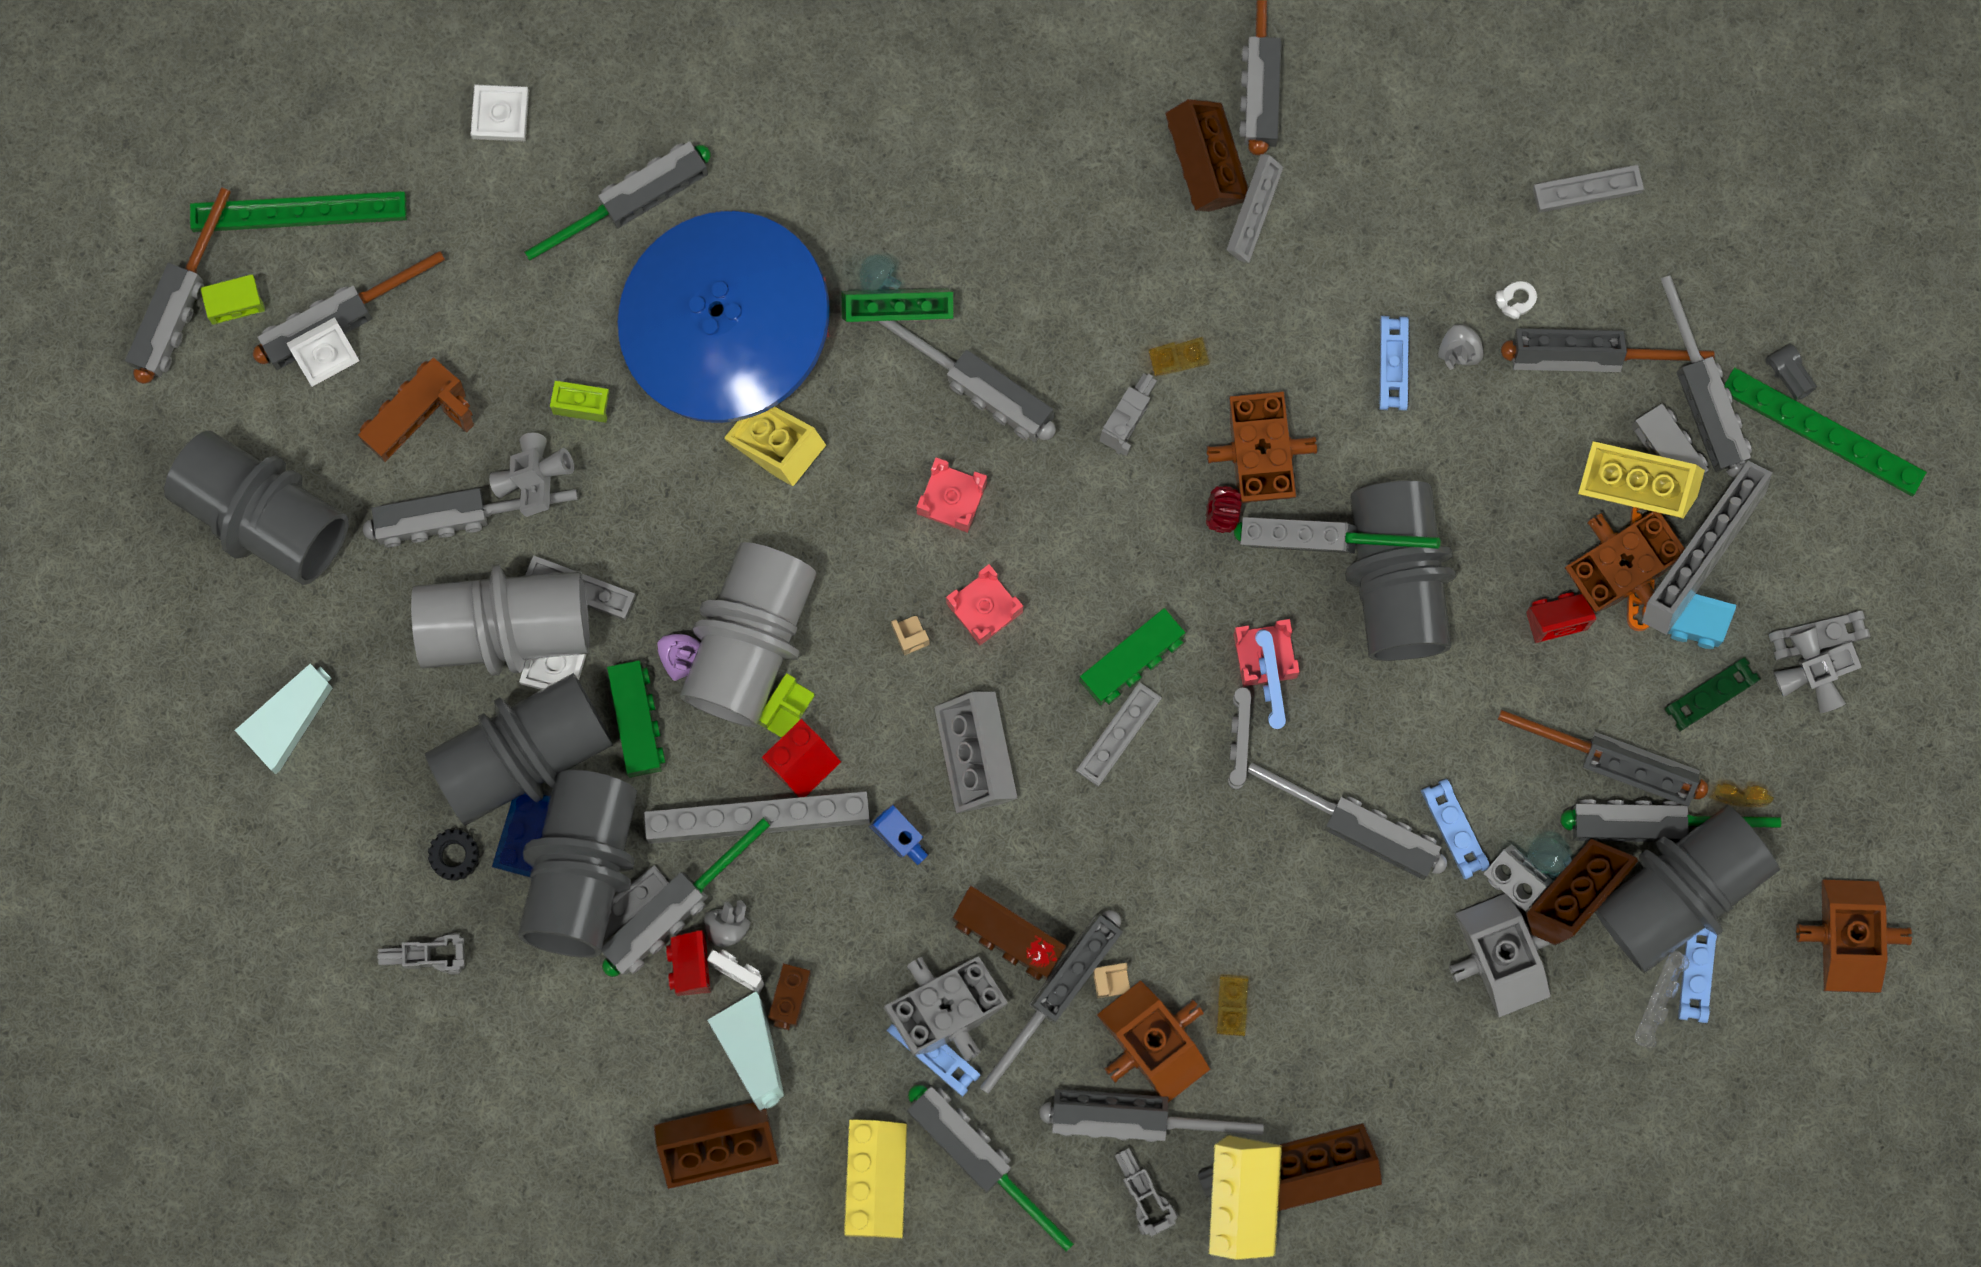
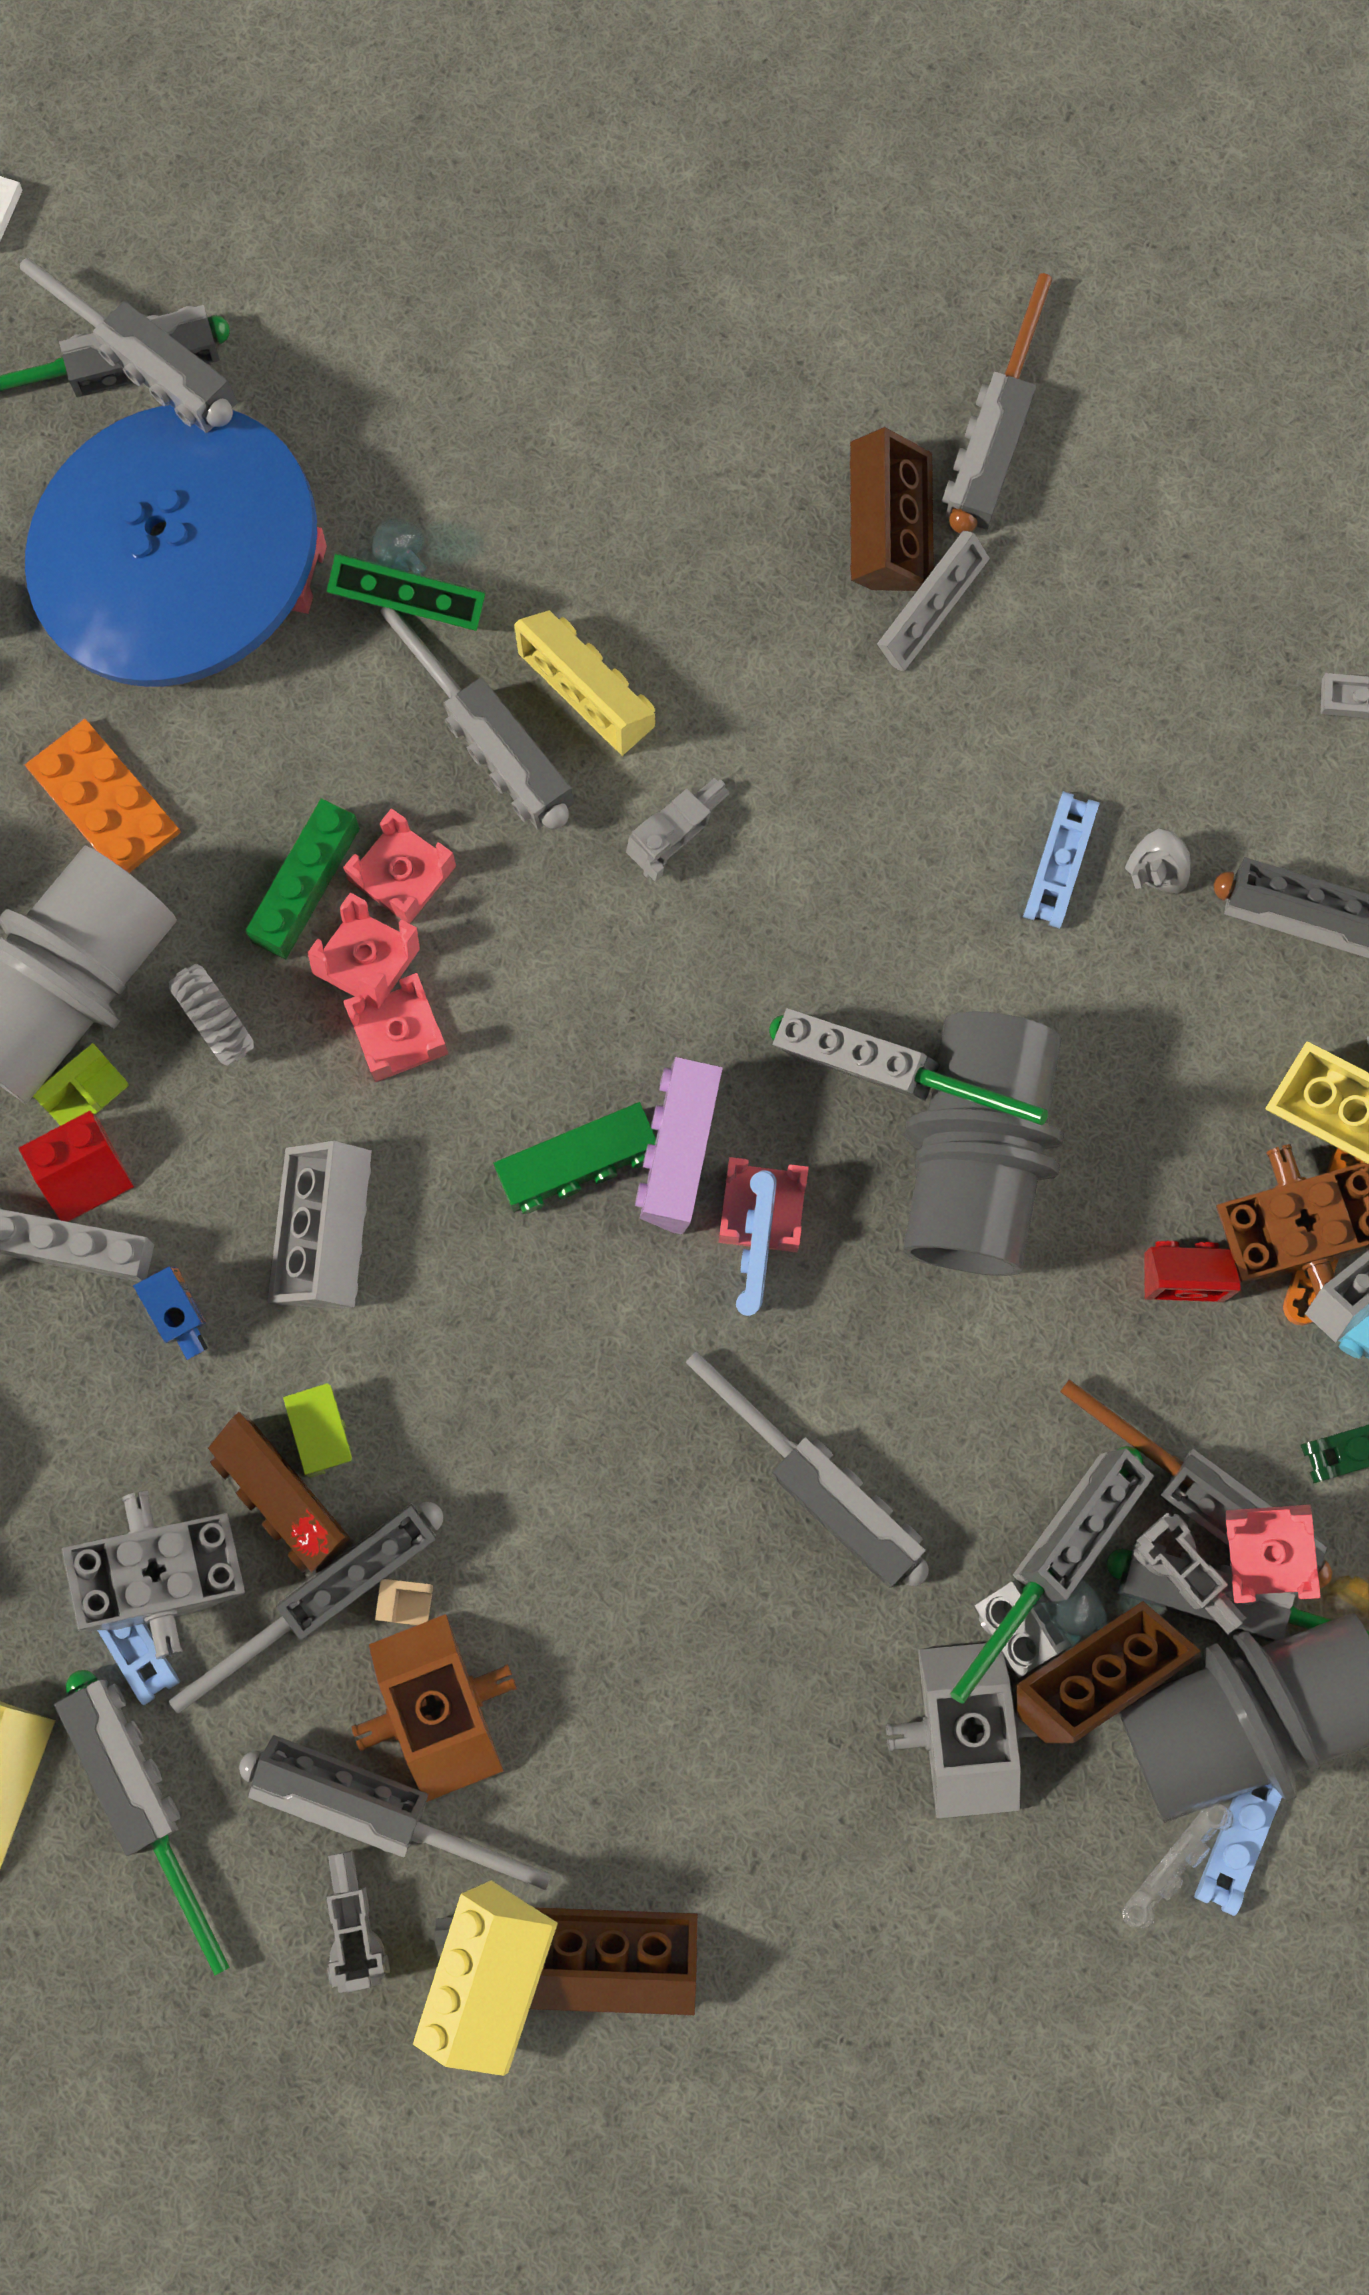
camera: 15 degrees right, 0 degrees up
light yellow slope [724,407,826,486] -> none
tan panel [891,616,930,656] -> none
light grey tile [1076,682,1162,787] -> none
clear yellow slope [1149,337,1210,376] -> none
dark red gear [1205,486,1242,533] -> none
dark orange slope [1207,392,1317,503] -> none
clear yellow slope [1217,975,1248,1036] -> none
light grey plate [1228,688,1251,790] -> none
light blue plate [1421,778,1490,879] -> none
white piece [1495,281,1537,319] -> none
none -> piece [20,258,238,433]
none -> orange plate [25,719,181,873]
none -> light grey gear [169,964,254,1066]
none -> green brick [245,798,360,960]
none -> lime panel [283,1383,352,1478]
none -> coral panel [308,893,420,1009]
none -> light yellow slope [514,610,655,756]
none -> lavender slope [635,1057,723,1234]
none -> dark grey piece [950,1446,1154,1704]
none -> light grey piece [1133,1513,1246,1634]
none -> coral panel [1226,1505,1321,1603]

